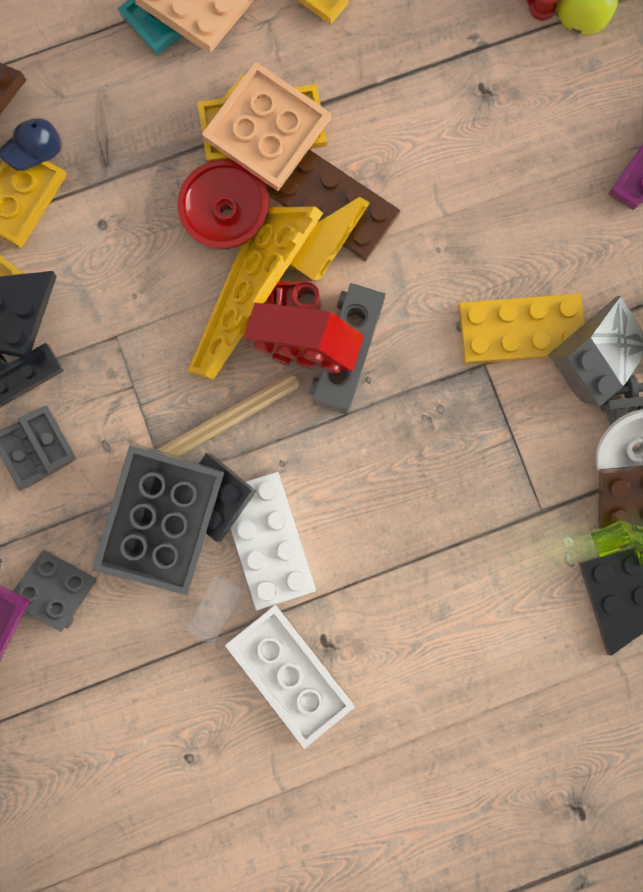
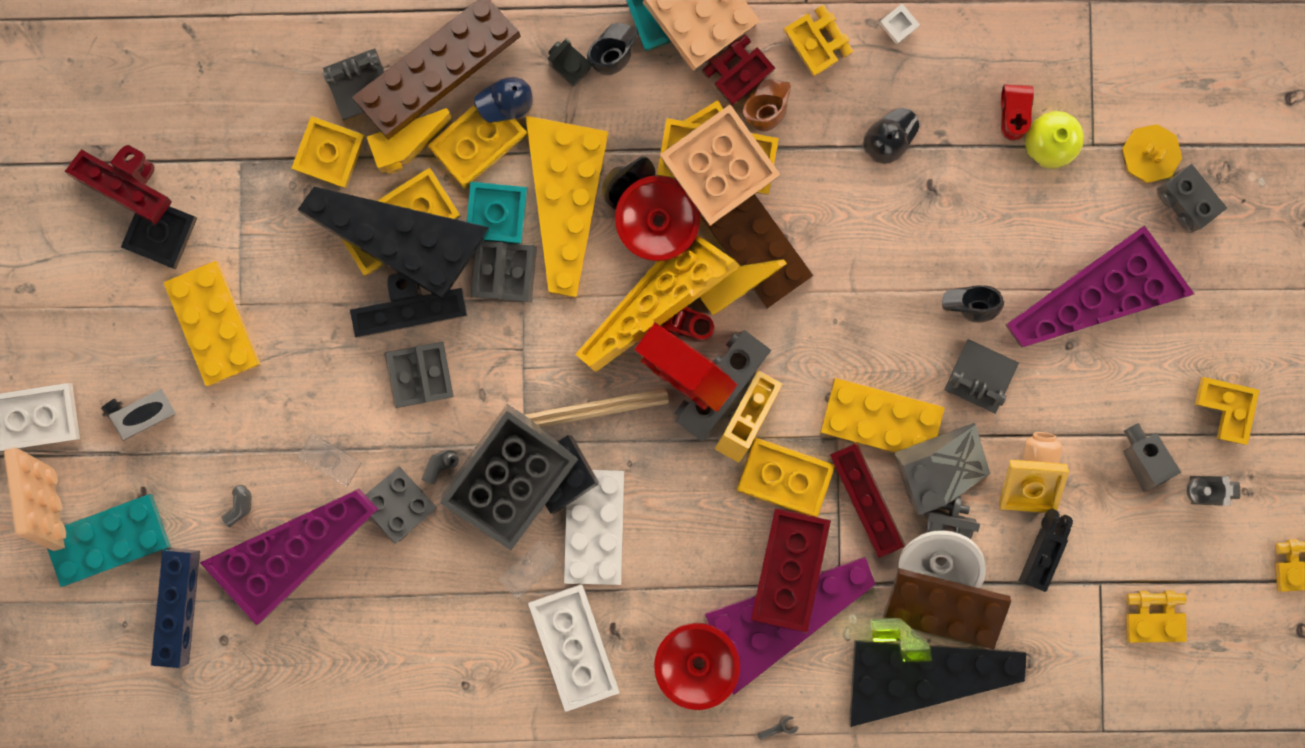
camera: 20 degrees right, 5 degrees up
none -> dark grey arm [421,450,459,485]
none -> teal plate [466,182,528,244]
none -> dark grey slope [471,241,537,303]
none -> yellow wing [526,116,609,298]
none -> pearl dark grey bracket [548,38,592,87]
none -> black cap [587,23,638,76]
none -> black cap [601,156,656,210]
none -> red dish [654,623,741,710]
none -> dark red plate [702,34,776,106]
none -> magenta wing [705,557,876,695]
none -> yellow slope [715,370,782,463]
none -> yellow tile [736,437,835,517]
none -> dark orange cap [743,79,791,131]
none -> dark red plate [751,508,831,634]
none -> dark grey hand [758,715,798,740]
none -> dark red plate [830,442,906,558]
none -> black cap [863,108,919,164]
none -> black cap [942,285,1005,323]
none -> dark grey hinge [944,339,1019,414]

